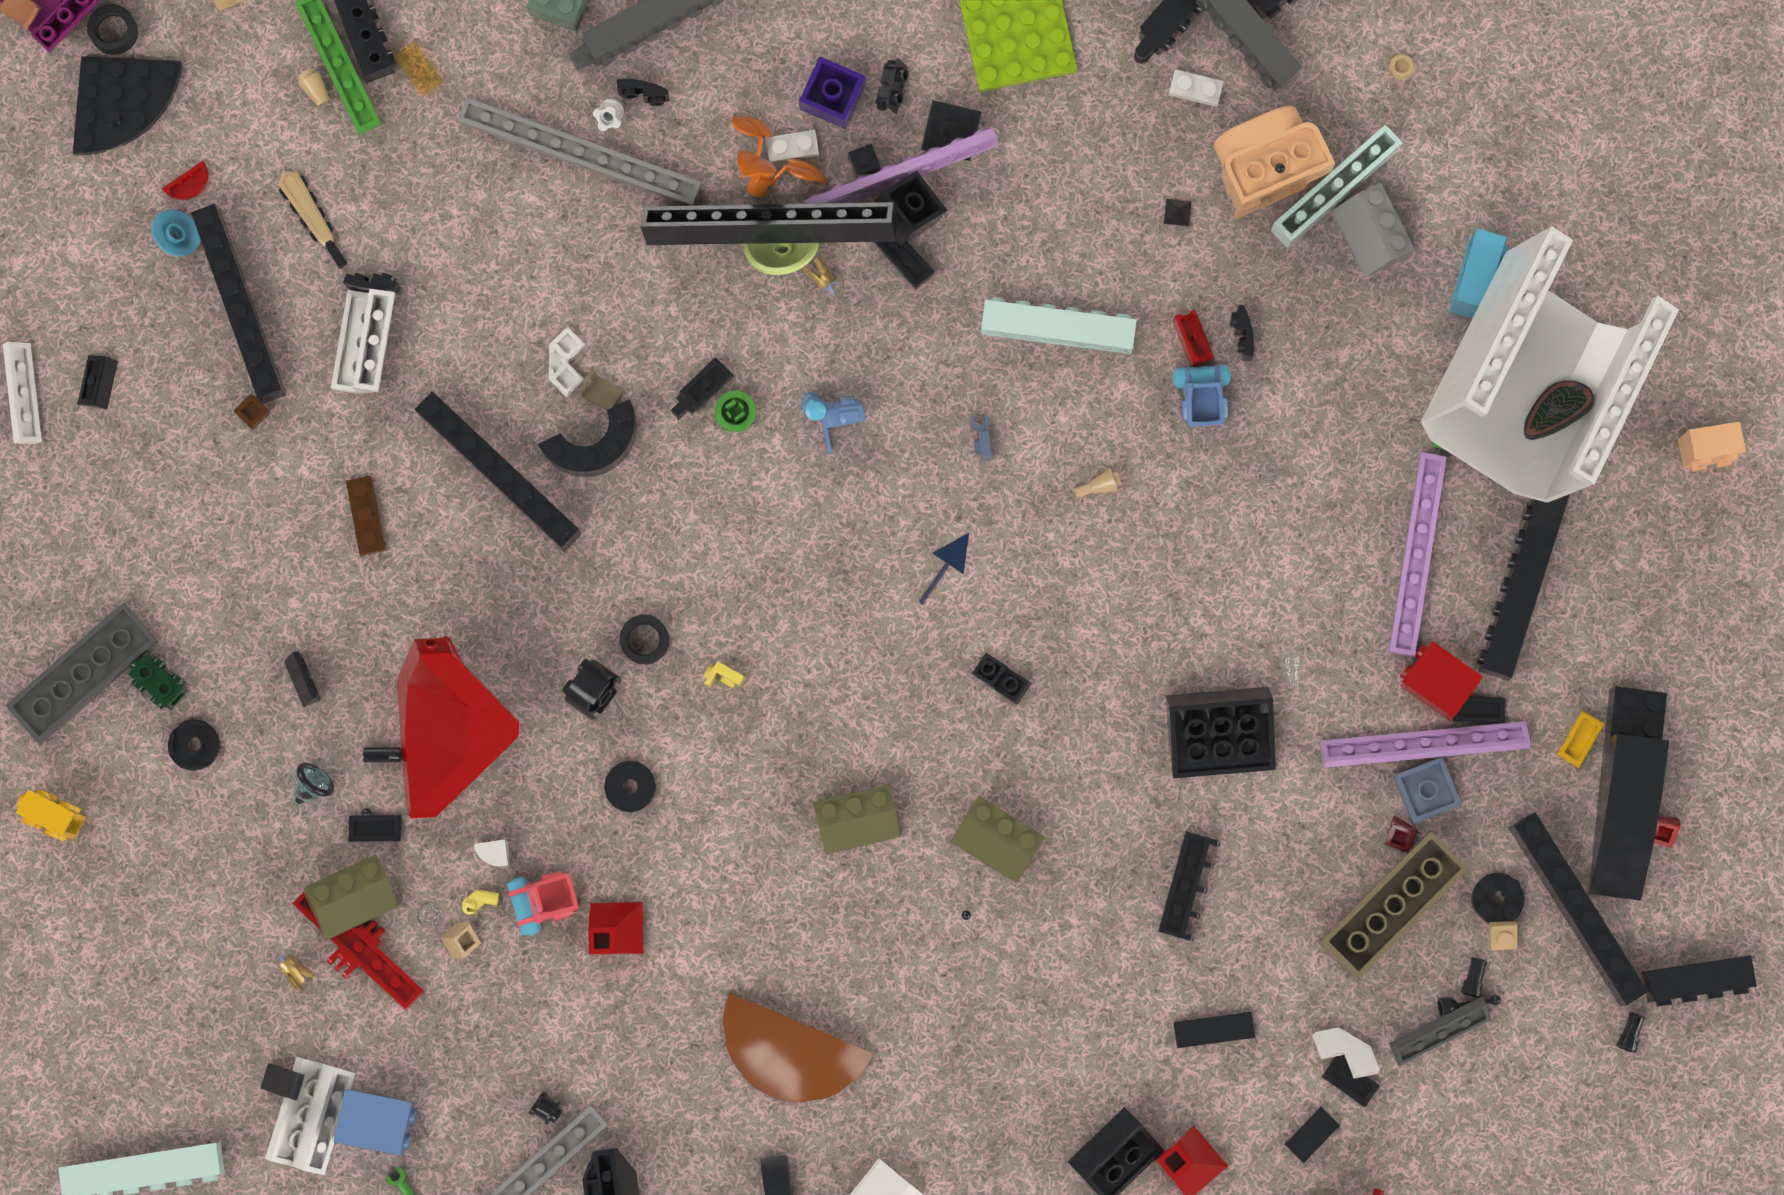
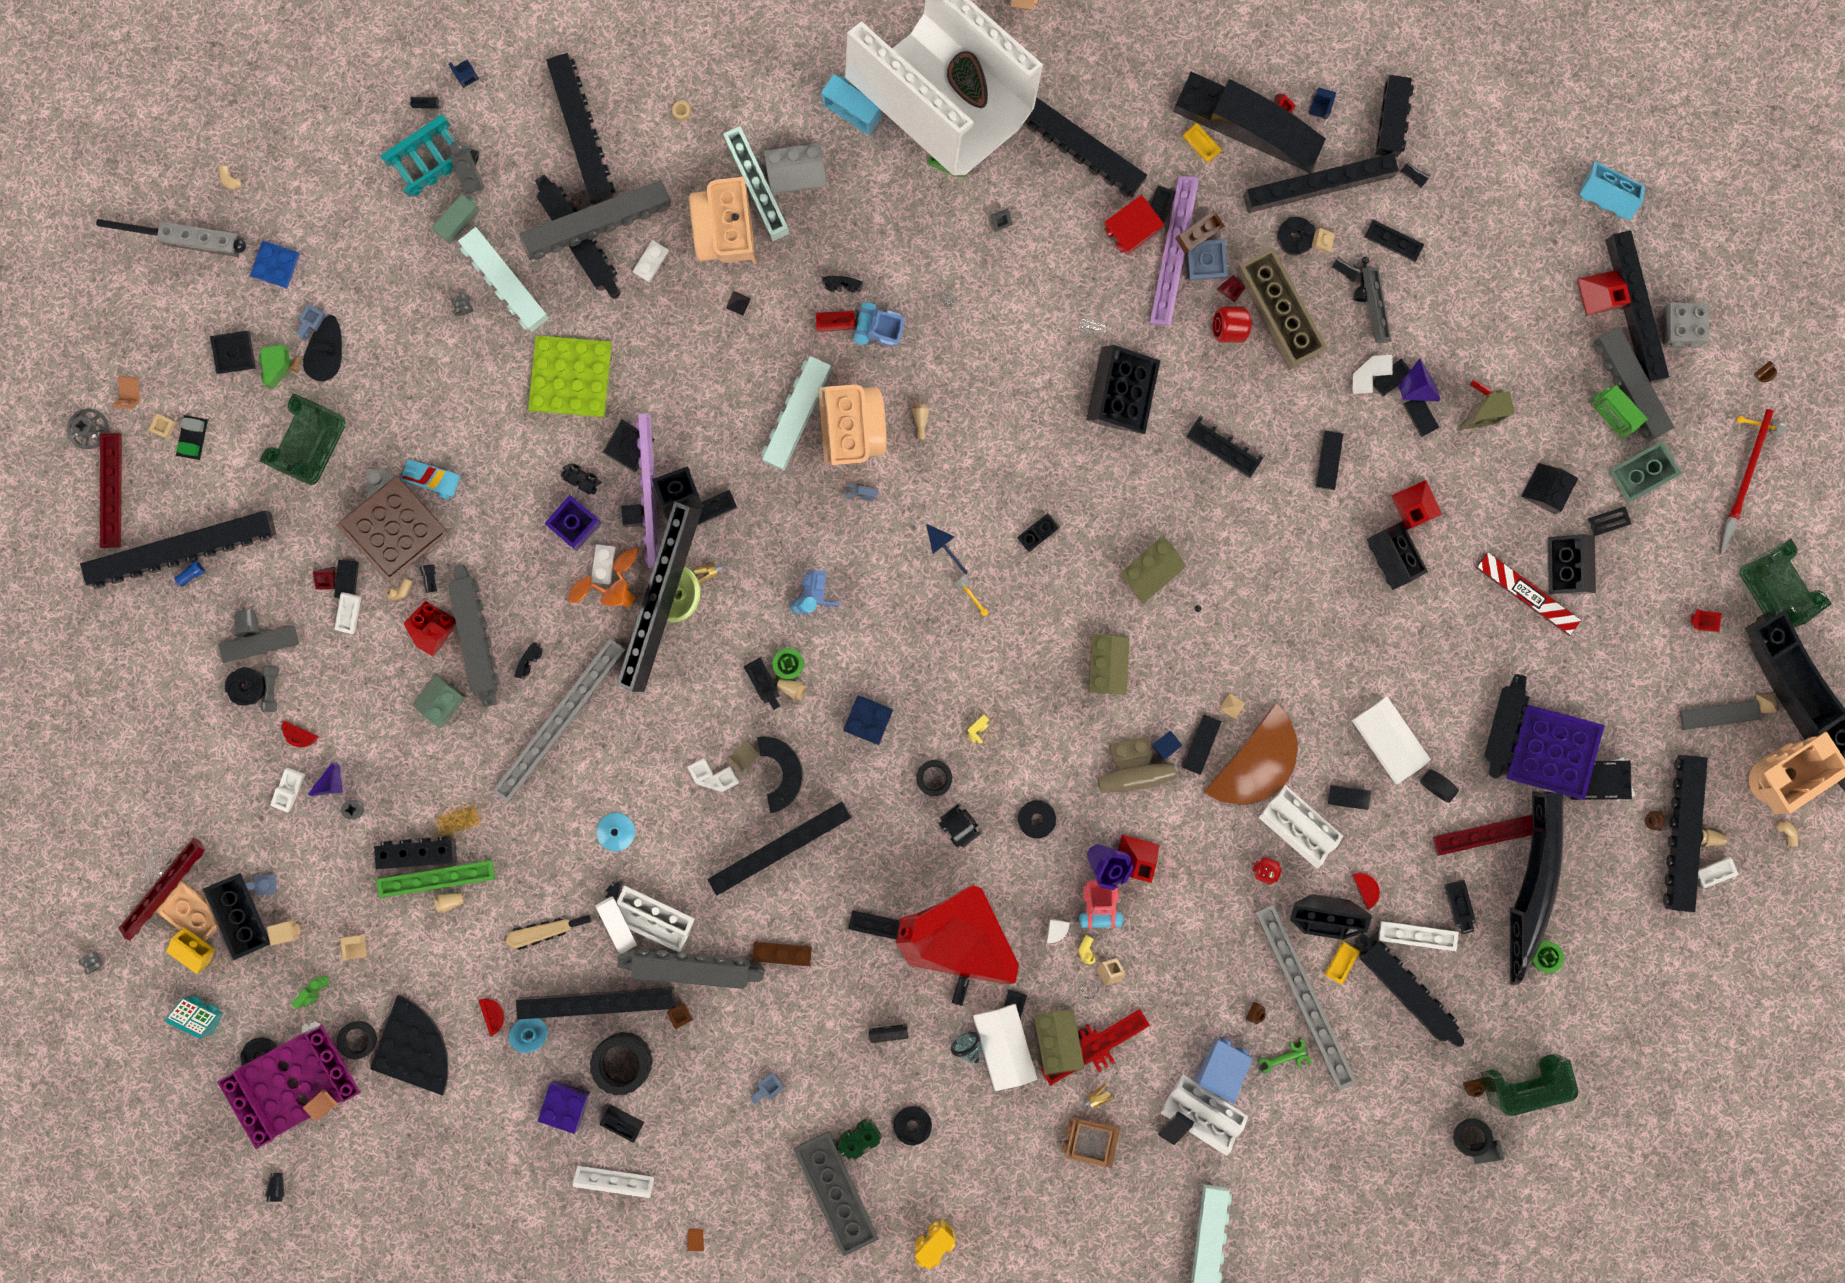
camera: 70 degrees left, 5 degrees up
black brick [529,1092,563,1125] -> none
white brick [593,99,624,131] -> none
lavender plate [1388,452,1447,657] -> none
none -> dark purple brick [537,1081,590,1134]
none -> black tyre [590,1032,653,1096]
none -> white tile [595,896,637,954]
none -> medium azure dish [597,813,635,851]
none -> dark grey hinge [617,948,765,989]
none -> sand blue plate [750,1072,784,1104]
none -> tan cone [777,678,807,700]
none -> light nougat brick [818,385,887,465]
none -> dark blue brick [843,695,893,745]
none -> black tile [848,910,900,940]
none -> hinge [953,575,988,616]
none -> white slope [973,1004,1037,1091]
none -> dark grey slope [990,208,1013,231]
none -> window [1062,1116,1120,1169]
none -> dark purple cone [1086,844,1134,890]
none -> dark tan plate [1098,737,1177,793]
none -> dark blue panel [1151,731,1183,760]
none -> reddish brown plate [1175,210,1225,254]
none -> black tile [1182,714,1222,775]
none -> red head [1213,307,1252,343]
none -> tan slope [1219,693,1245,719]
none -> reddish brown plate [1246,1002,1266,1024]
none -> red head [1252,857,1282,885]
none -> white slope [1259,785,1343,869]
none -> dark blue panel [1309,87,1337,119]
none -> black tile [1364,220,1424,262]
none -> dark purple slope [1399,358,1440,402]

